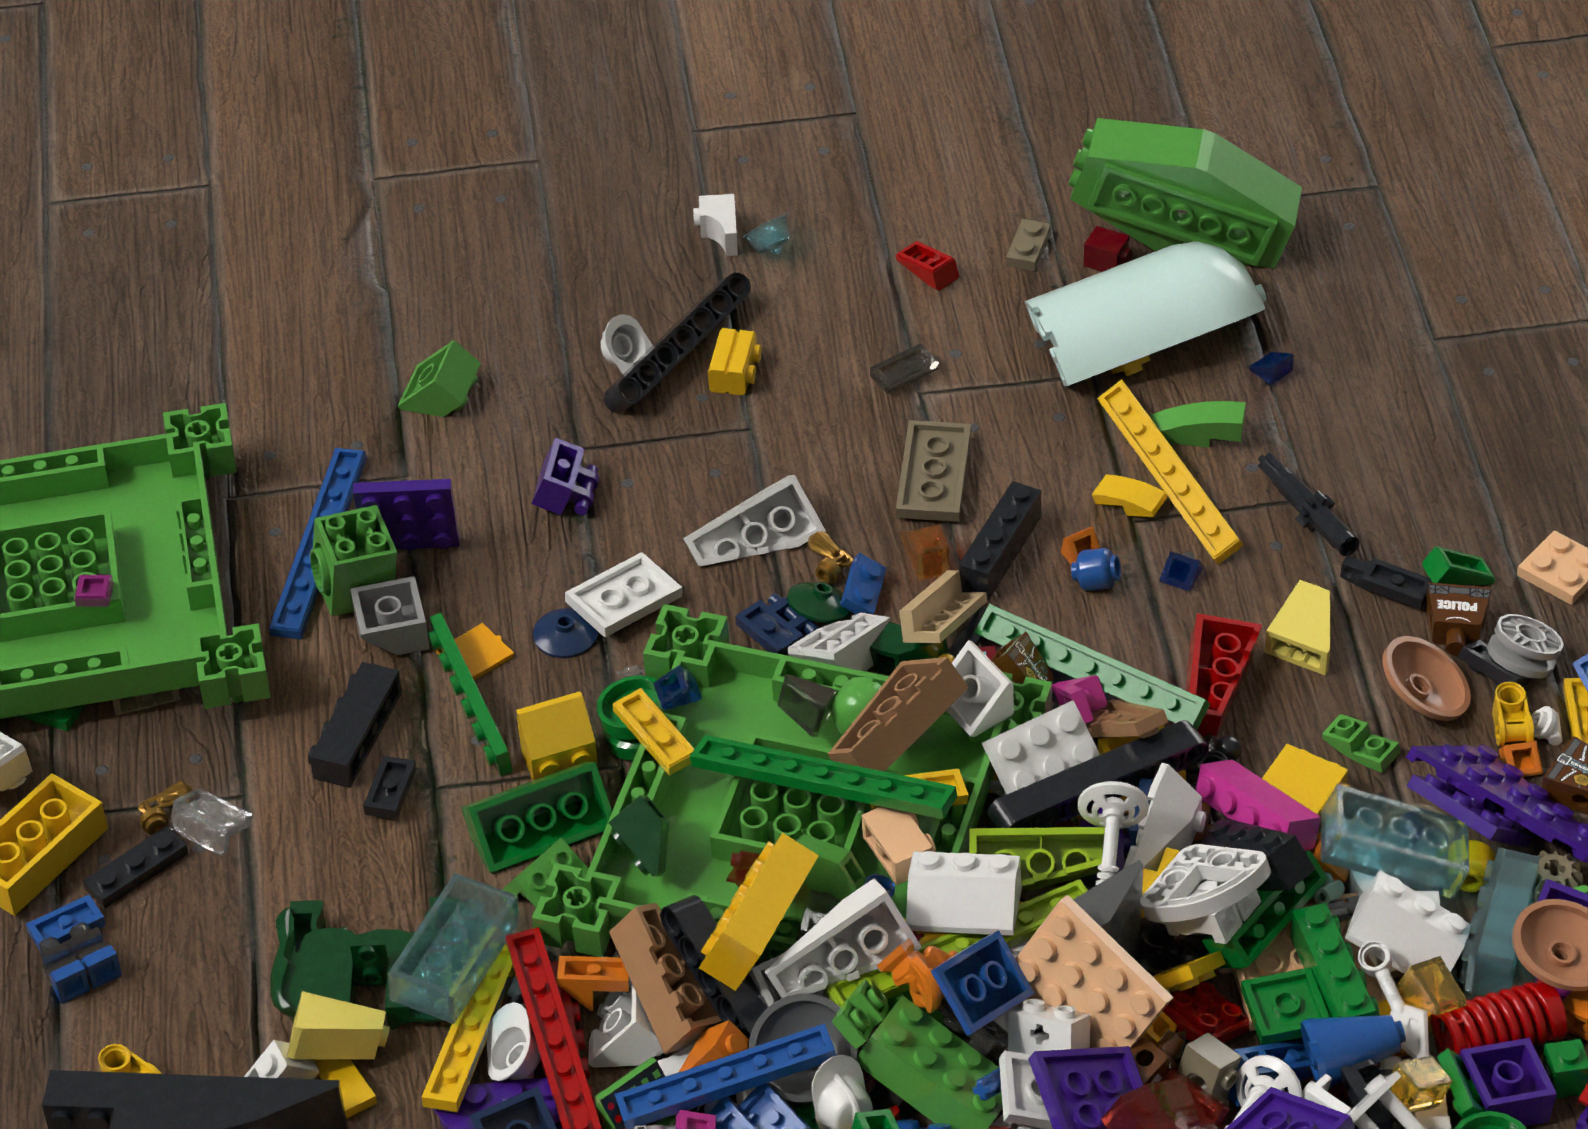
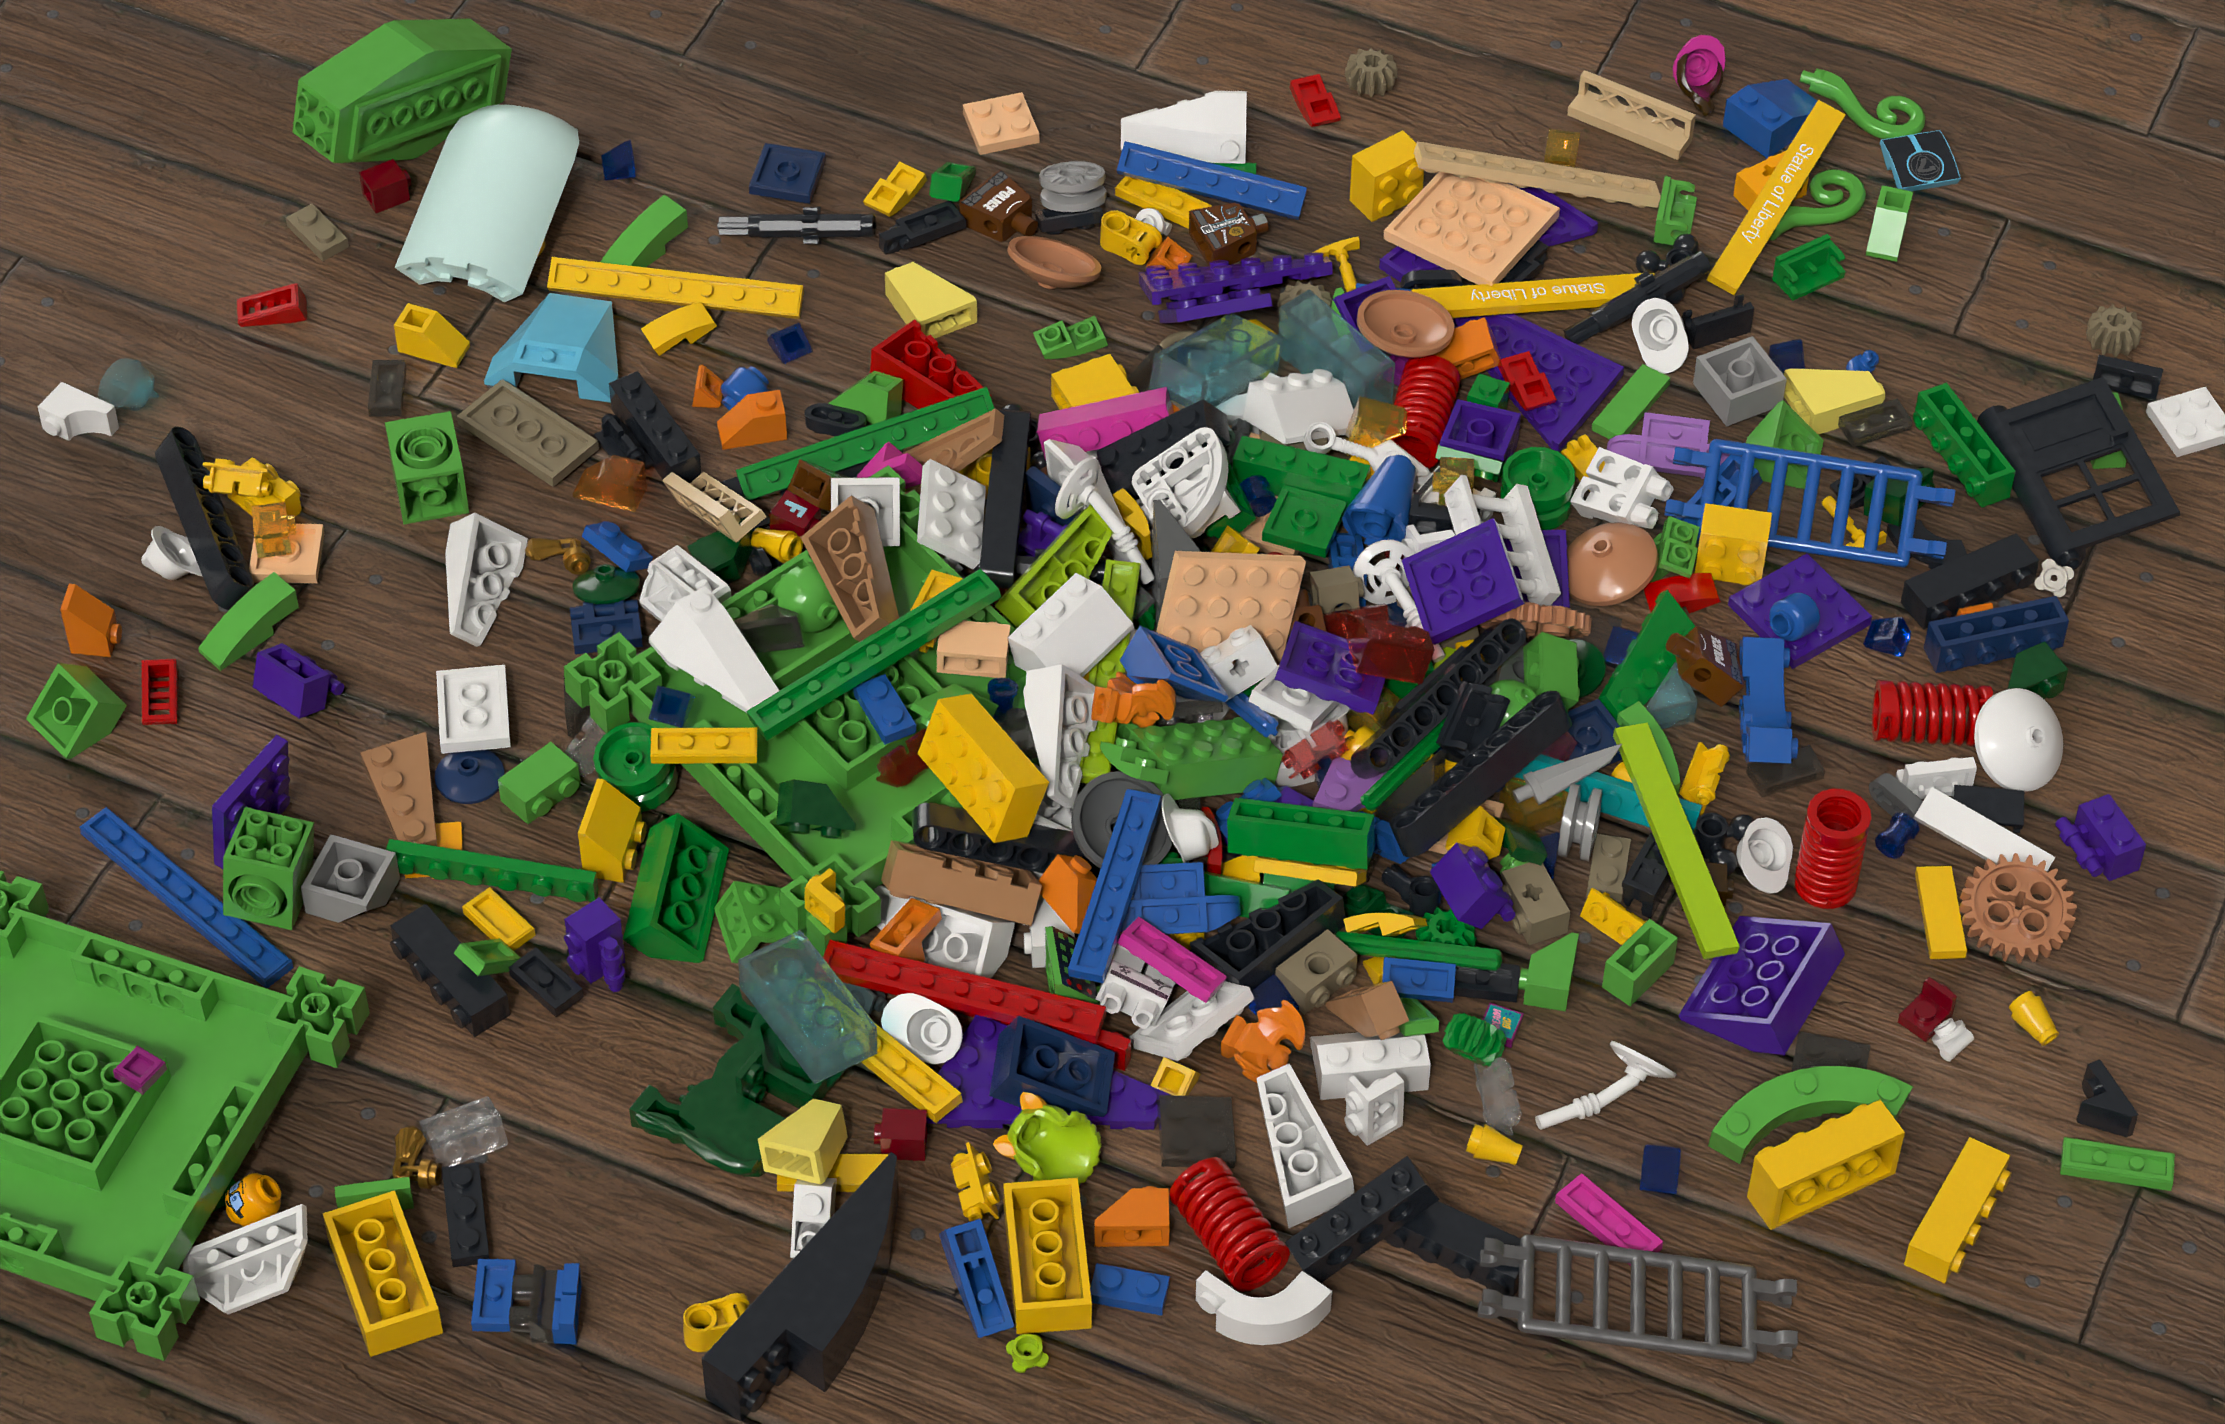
camera: 60 degrees left, 5 degrees up
none -> orange slope [60,584,122,657]
none -> red slope [142,659,178,725]
none -> bright green slope [198,572,299,671]
none -> yellow hinge [203,459,277,498]
none -> light orange head [225,1173,281,1227]
none -> light nougat plate [249,523,325,583]
none -> clear yellow brick [251,502,297,558]
none -> bright green tile [335,1177,414,1210]
none -> medium nougat wing [360,732,438,847]
none -> bright green brick [385,411,469,525]
none -> yellow slope [394,303,470,368]
none -> bright green tile [454,938,520,976]
none -> yellow tile [462,887,536,951]
none -> medium azure wedge [484,293,619,403]
none -> bright green brick [498,742,581,824]
none -> dark purple brick [564,897,625,992]
none -> black hinge [594,414,654,478]
none -> white wedge [649,586,779,713]
none -> orange slope [717,390,787,450]
none -> dark blue plate [749,143,826,204]
none -> black plate [804,403,866,437]
none -> yellow bracket [804,868,845,934]
none -> bright green slope [828,371,903,425]
none -> blue plate [854,674,916,745]
none -> yellow slope [863,161,927,217]
none -> dark red brick [874,1108,928,1161]
none -> clear blue wheel [1240,475,1277,517]

